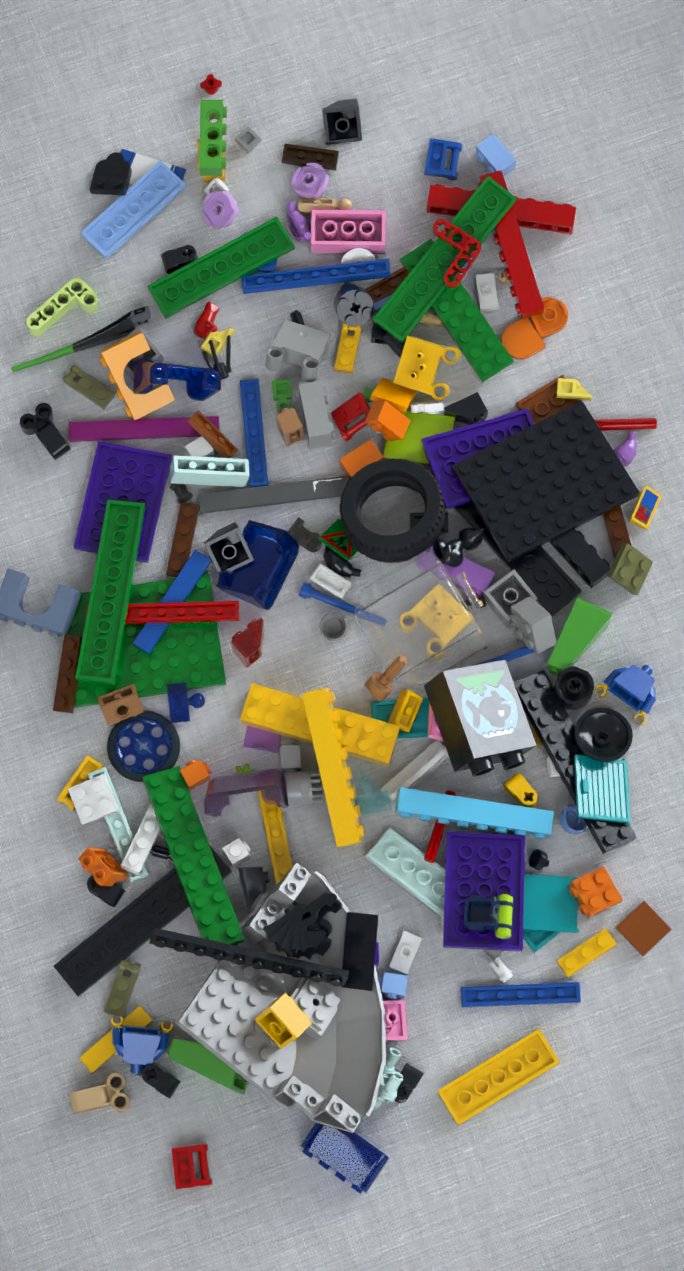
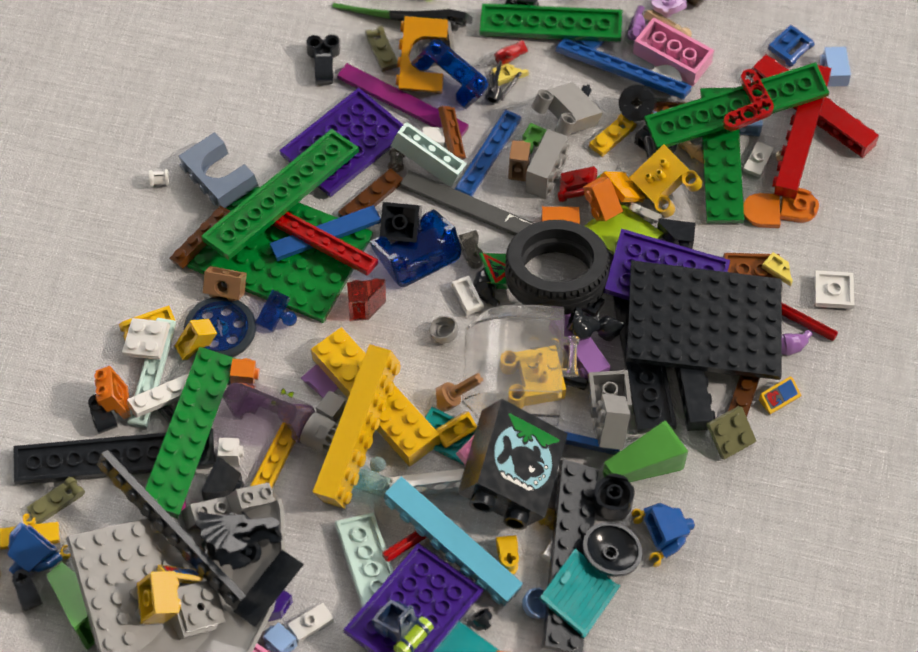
camera: 30 degrees right, 15 degrees down
blue piece [299,582,387,626] -> none
none -> yellow slope [157,565,203,584]
none -> yellow arch [174,319,217,360]
none -> white plate [814,270,854,309]

